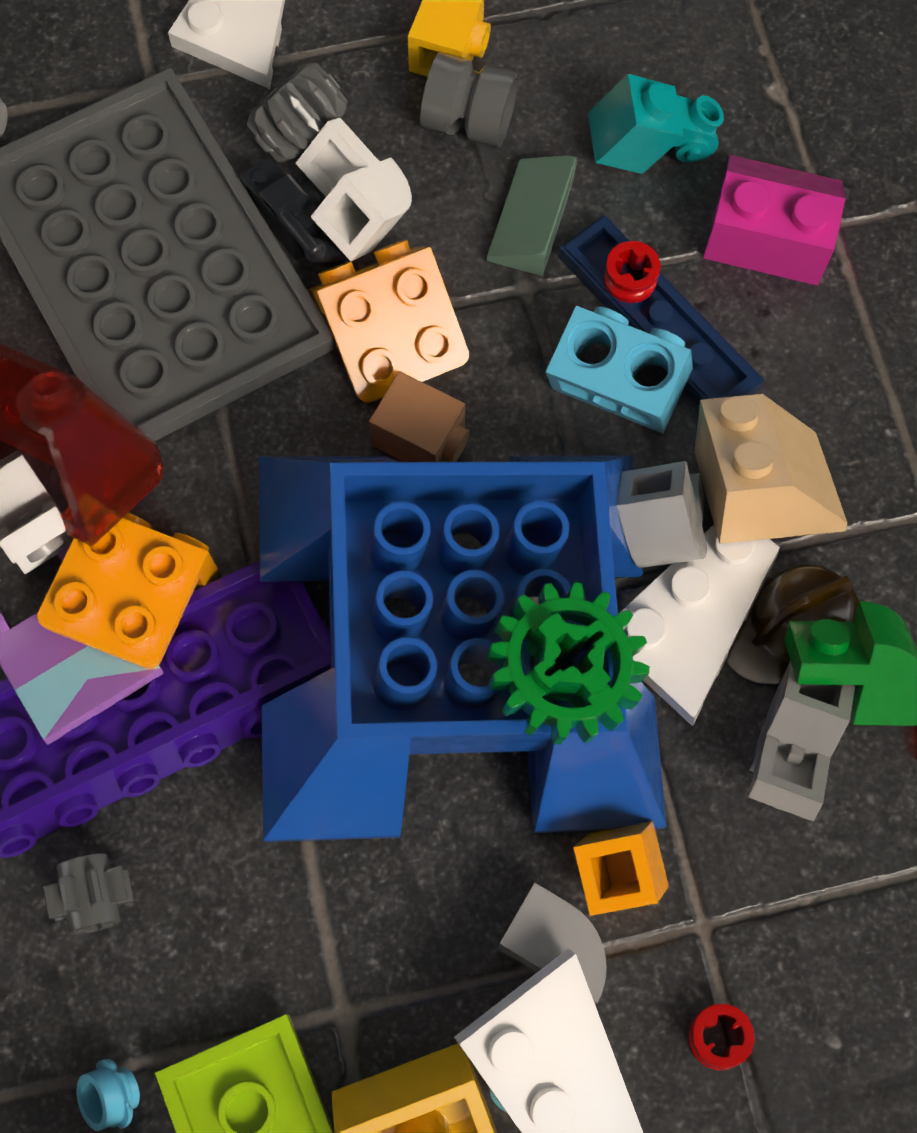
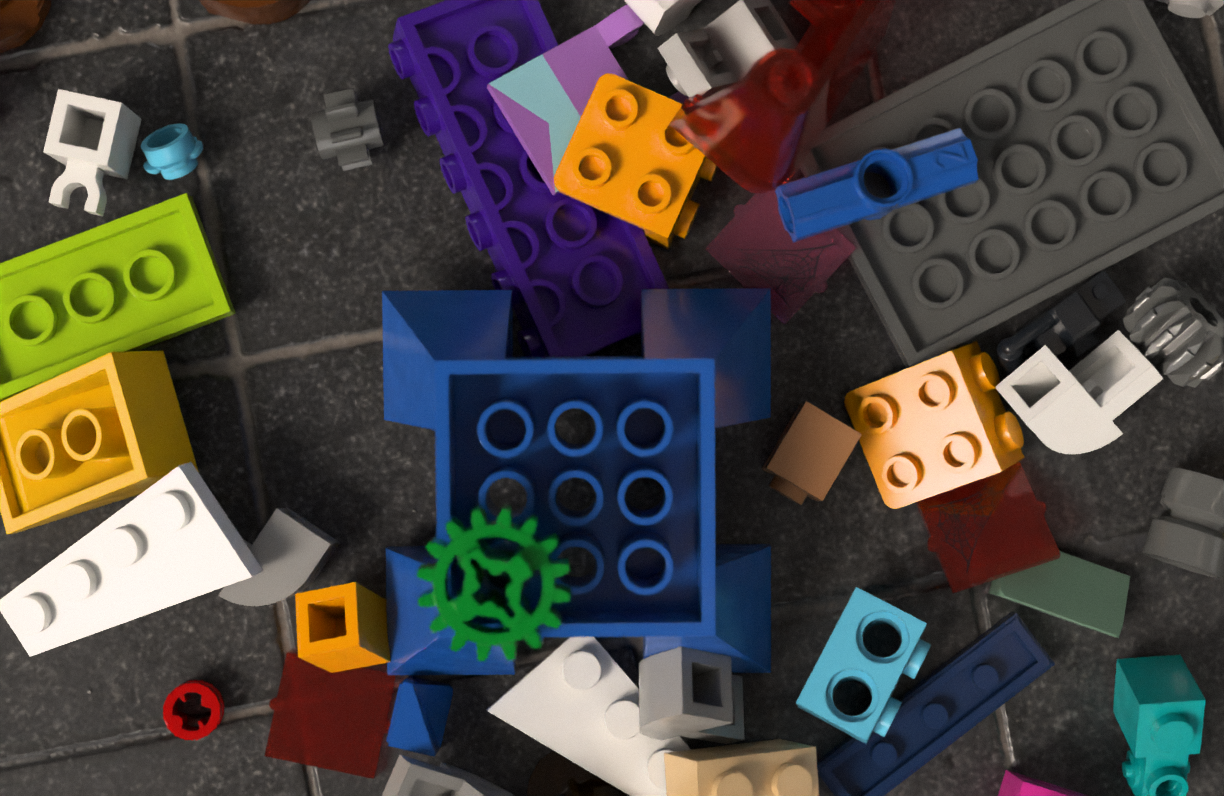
camera: 90 degrees right, 15 degrees up
red bush [604,241,661,303] -> none
none -> clear red piece [265,651,397,779]
none -> blue slope [386,675,453,756]
none -> clear pink piece [705,172,857,325]
none -> blue piece [775,128,979,243]
none -> clear red piece [916,461,1061,593]

